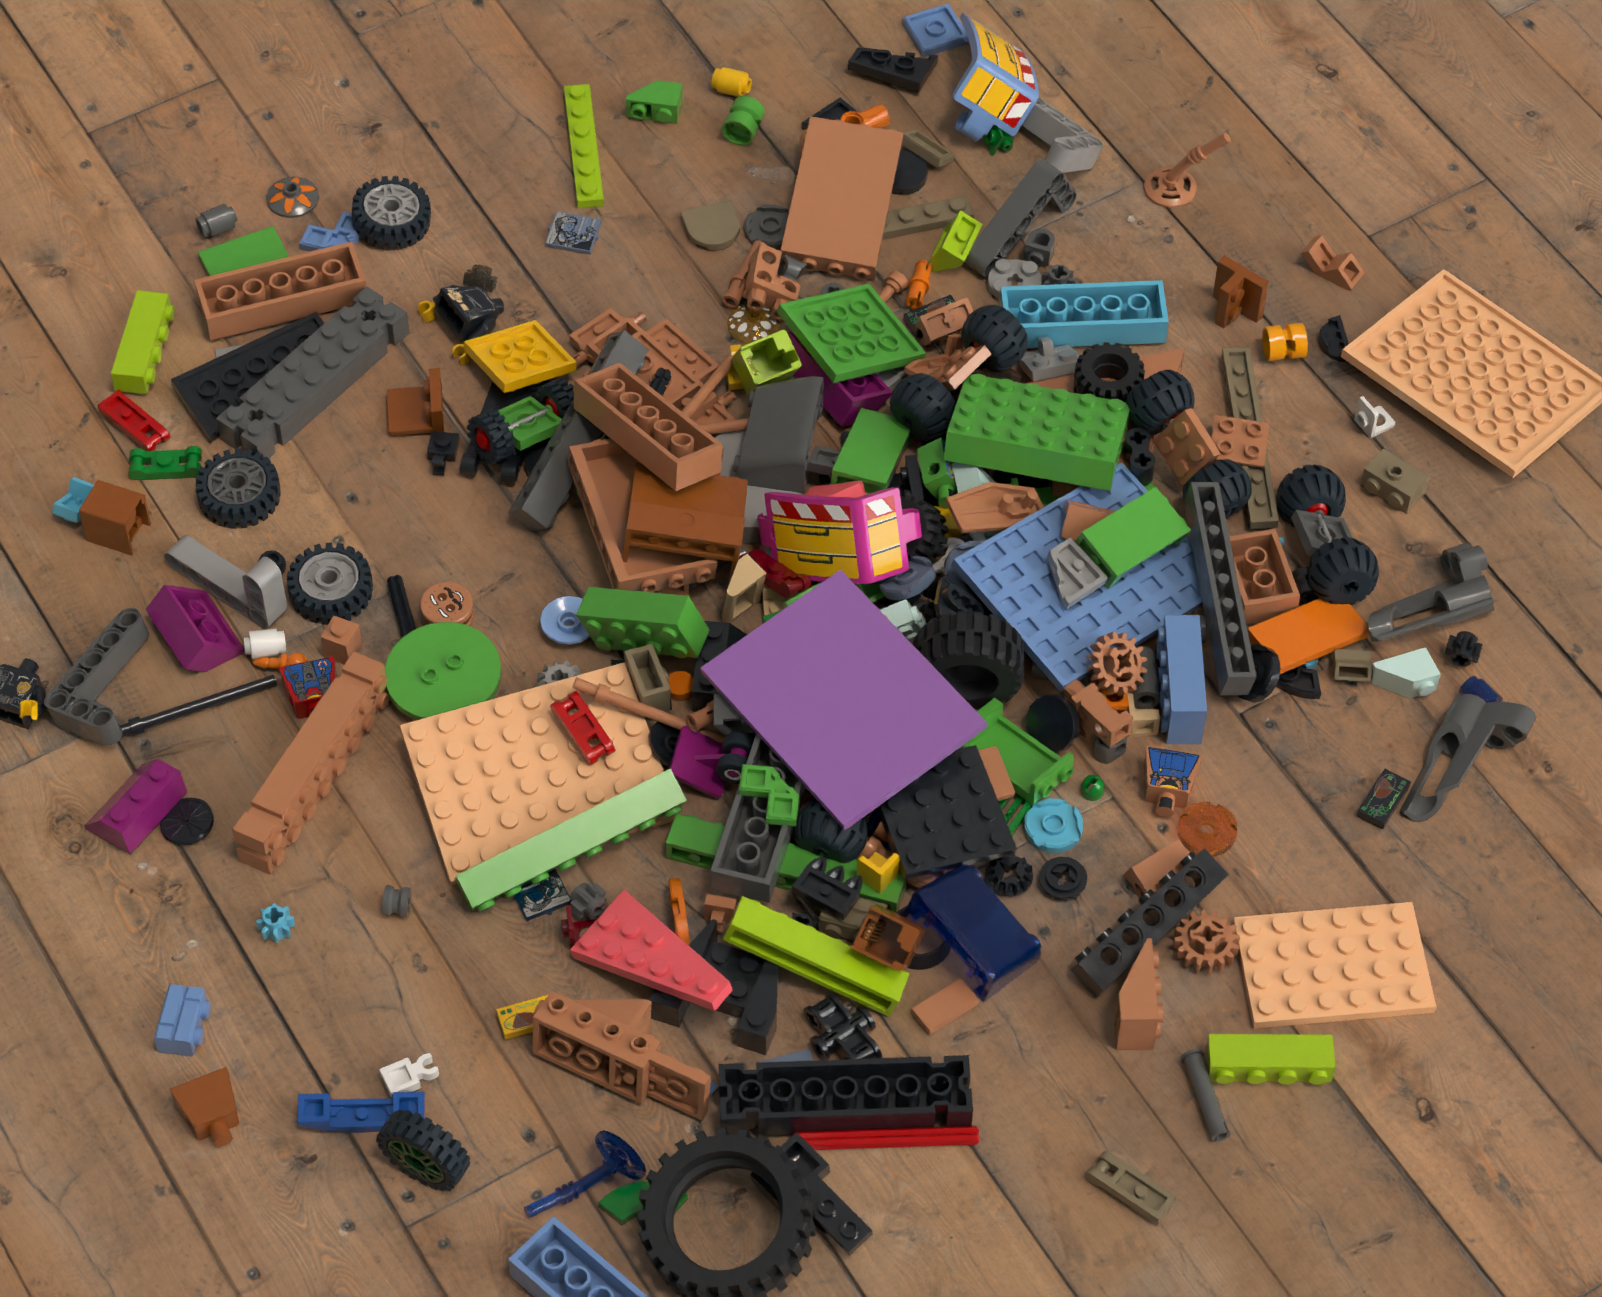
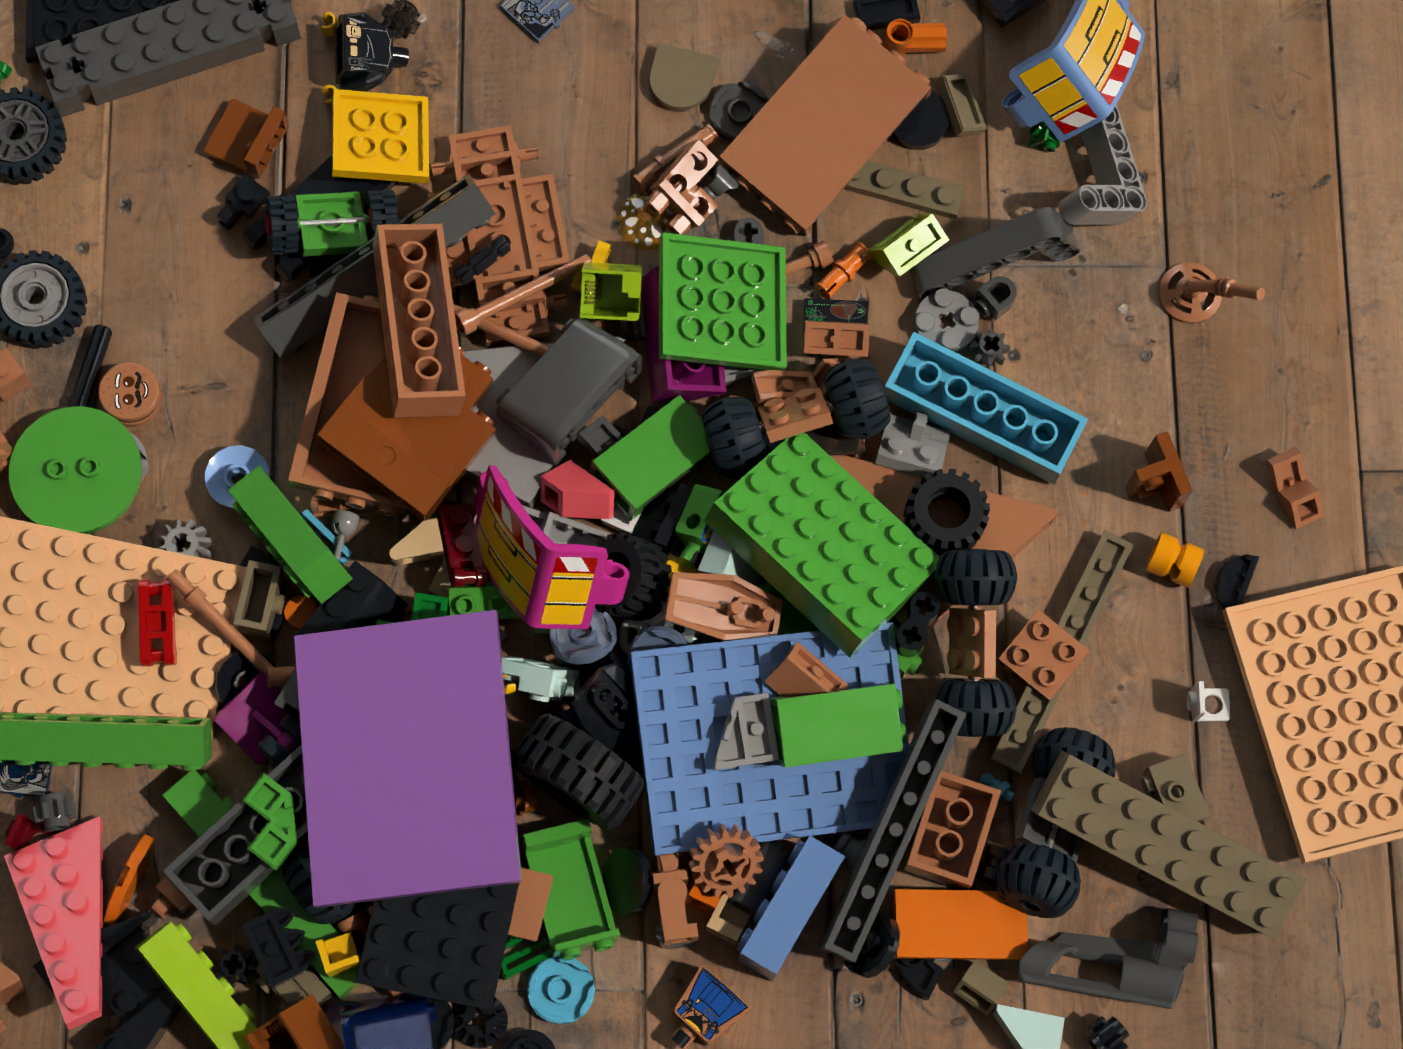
camera: 25 degrees right, 20 degrees up
green hinge [1080,775,1105,801] -> none
none -> dark tan brick [1030,751,1307,939]

